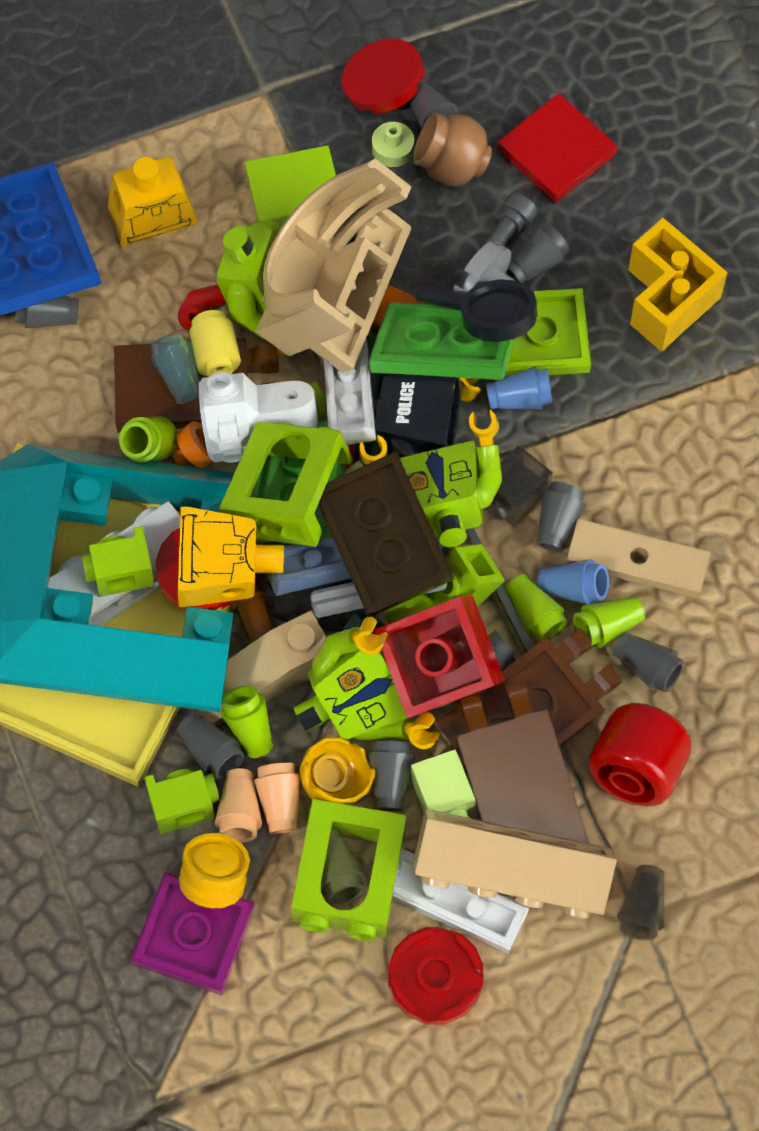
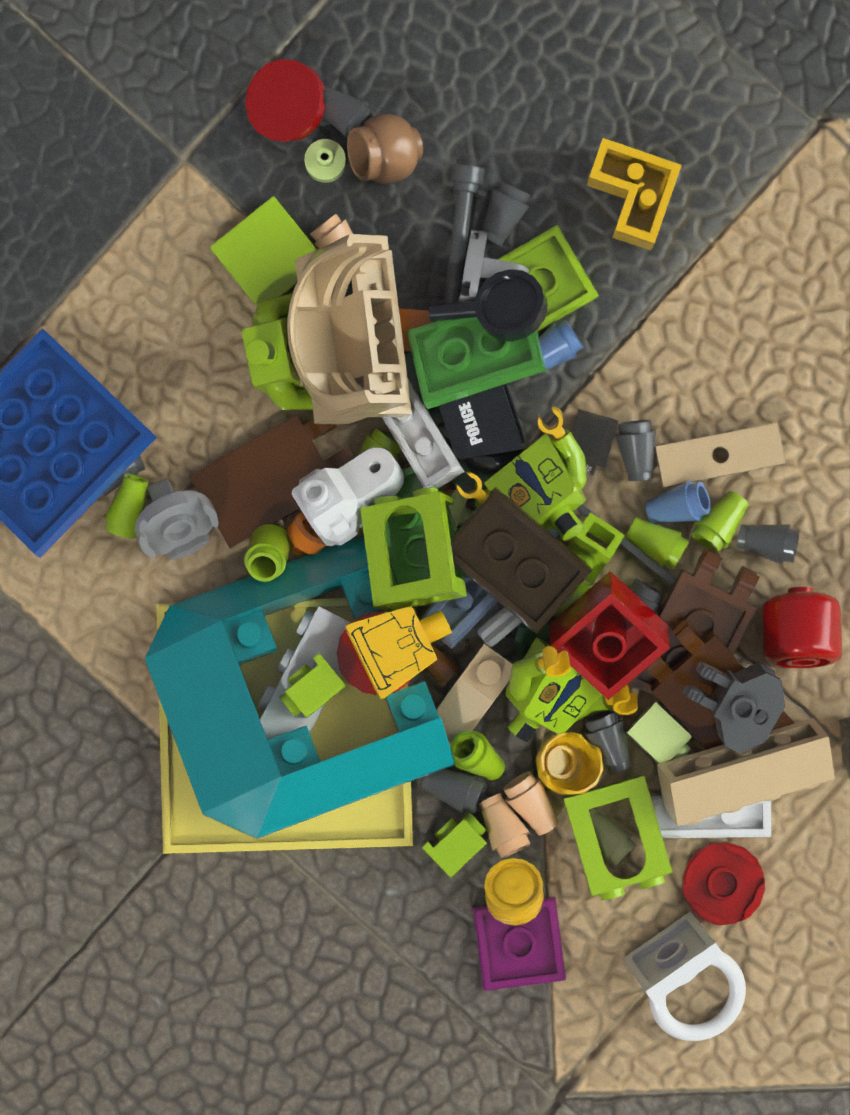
camera: 30 degrees left, 20 degrees up
yellow torso [107,157,199,247] -> none
clear light blue cone [150,334,199,404] -> none
red arm [178,284,226,331] -> none
light yellow brick [189,310,241,376] -> none
red tile [497,93,618,204] -> none
none -> lime cone [103,474,148,539]
none -> light grey tile [134,478,219,560]
none -> white tile [622,912,746,1041]
none -> dark grey hinge [682,661,785,753]

